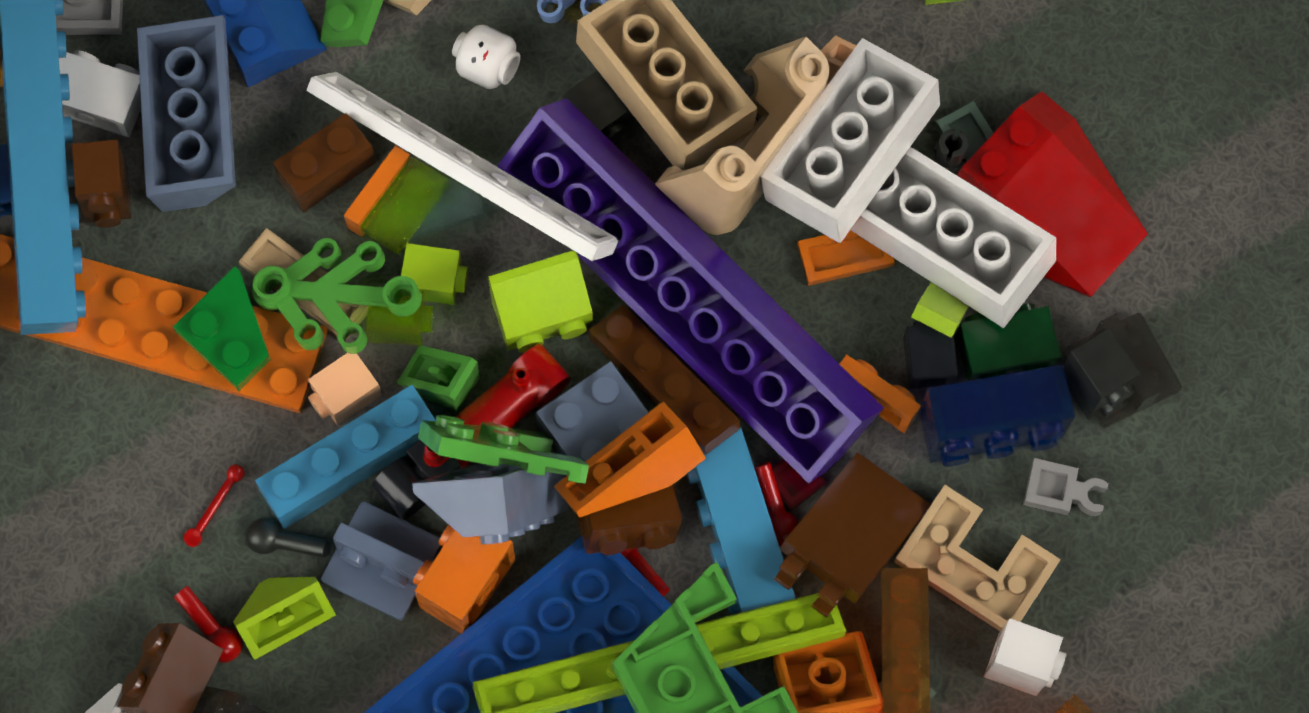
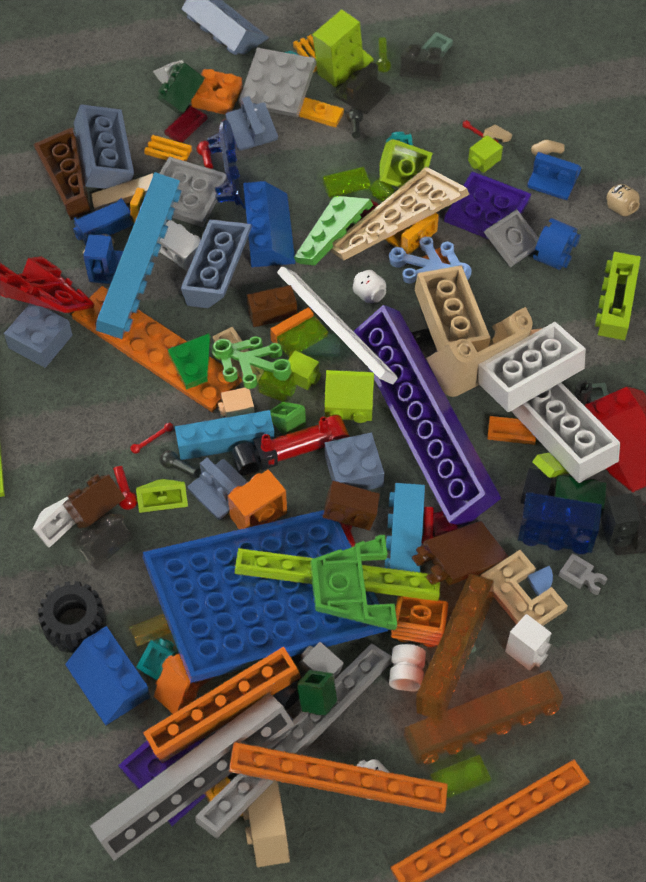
camera: 25 degrees right, 15 degrees down
reddish brown brick [72,139,132,228] -> none
sand blue slope [412,463,569,544] -> none
bright green wing [418,415,589,484] -> none
orange slope [554,401,706,517] -> none
reddish brown plate [588,305,740,456] -> none
orange plate [840,354,921,434] -> none
none -> medium blue tile [527,566,553,596]

